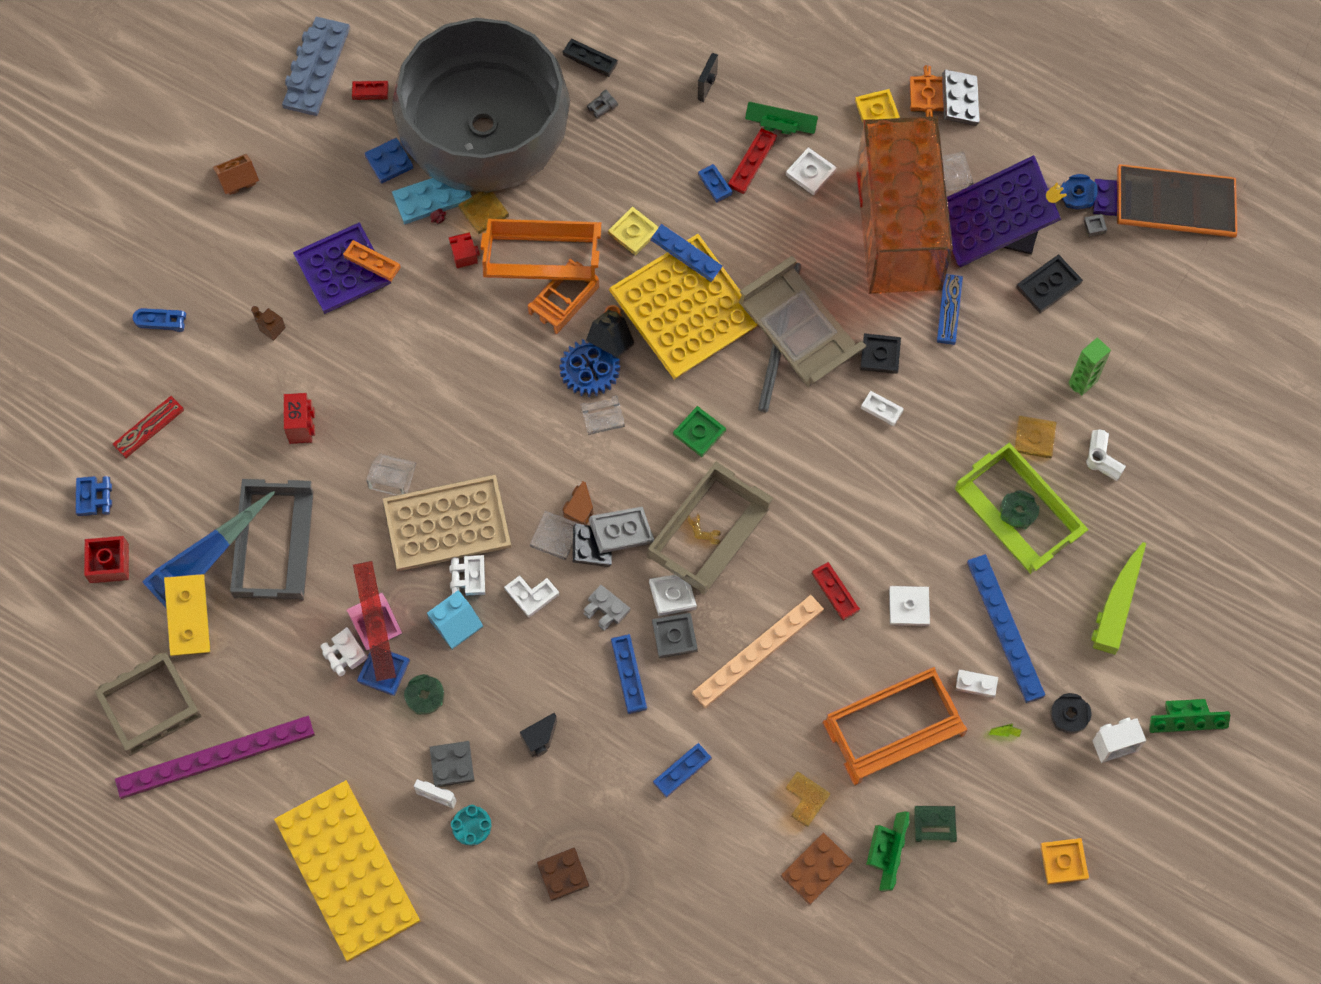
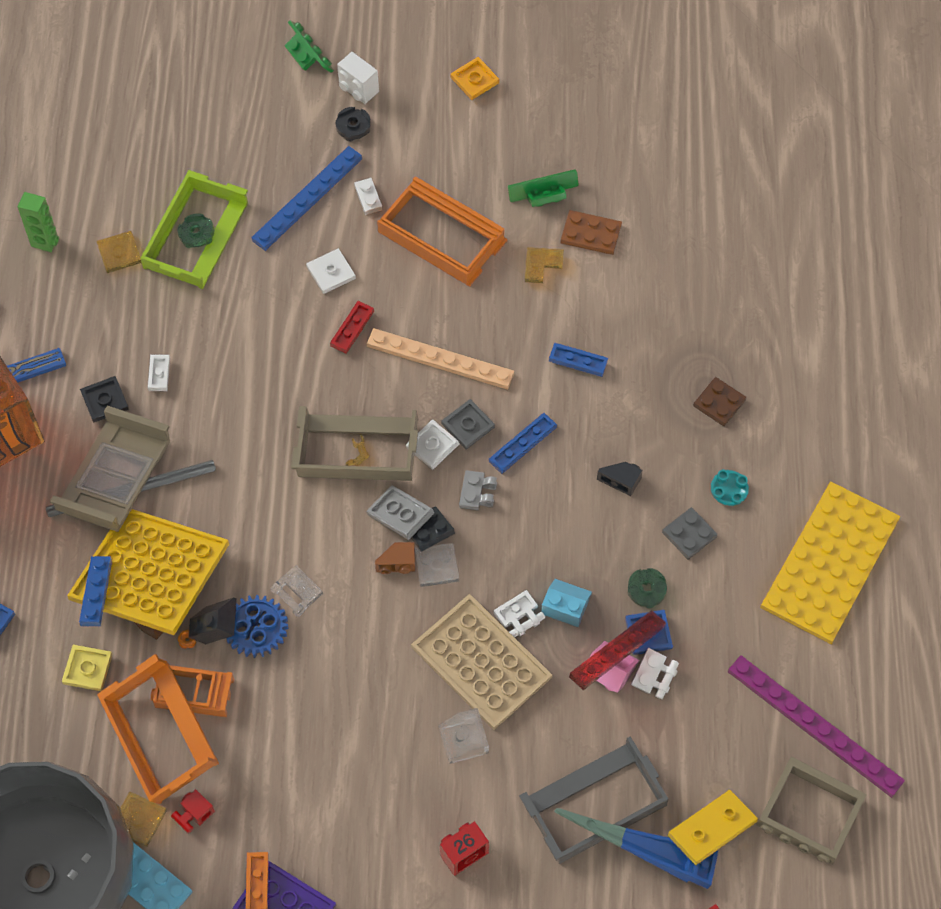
camera: 120 degrees left, 5 degrees down
white plate [414,779,457,808] -> none
dark red plate [430,208,447,224] -> none
white plate [504,576,559,618] -> none
green plate [673,406,726,457] -> none
clear green plate [914,806,957,843] -> none
clear neon green bar [988,723,1022,737] -> none
white piece [1086,429,1126,481] -> none
lime slope [1091,542,1146,655] -> none

